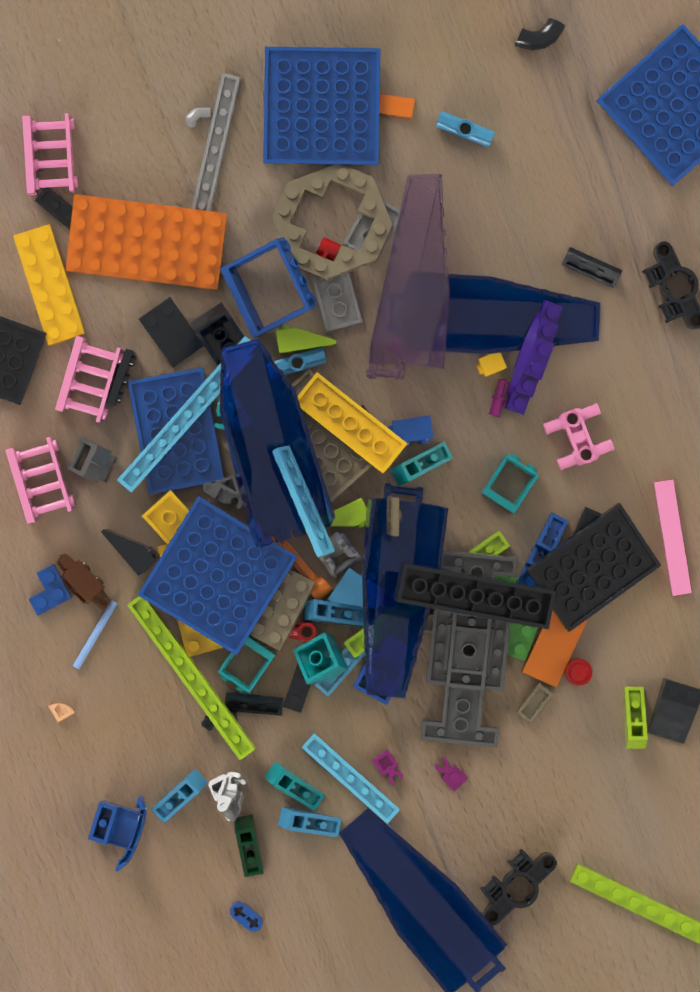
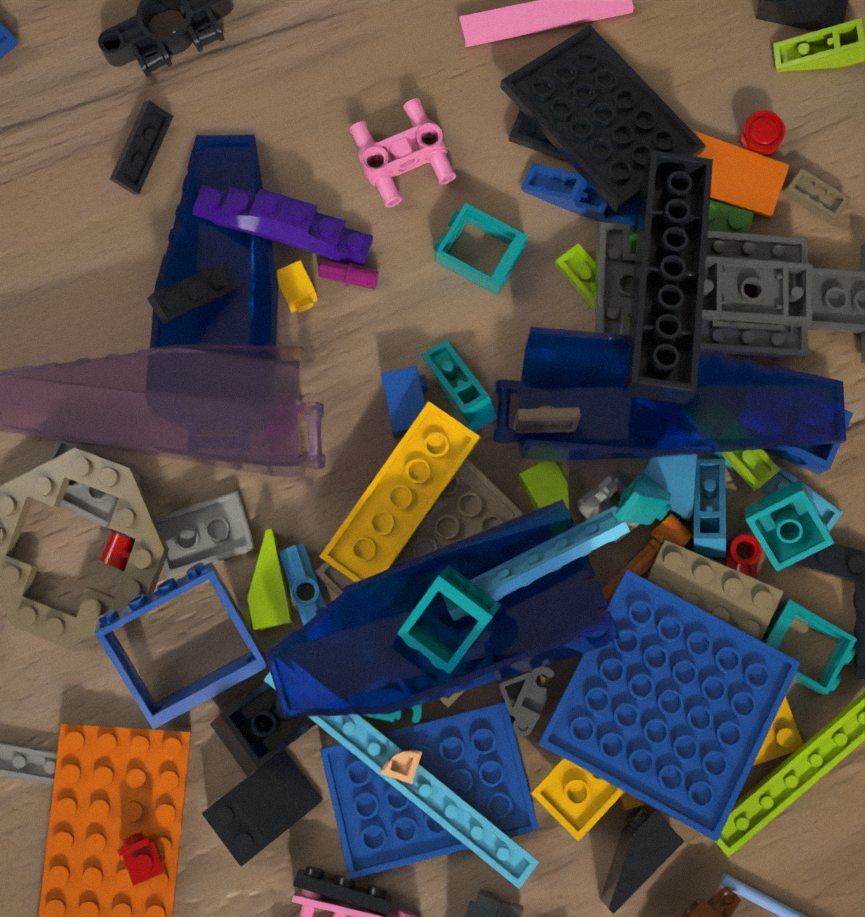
camera: 90 degrees left, 10 degrees down
none -> red bracket [118,831,166,886]
none -> black plate [147,263,238,325]
none -> light nougat tile [381,750,422,784]
none -> teal window [397,565,501,674]
none -> teal slope [614,471,672,525]

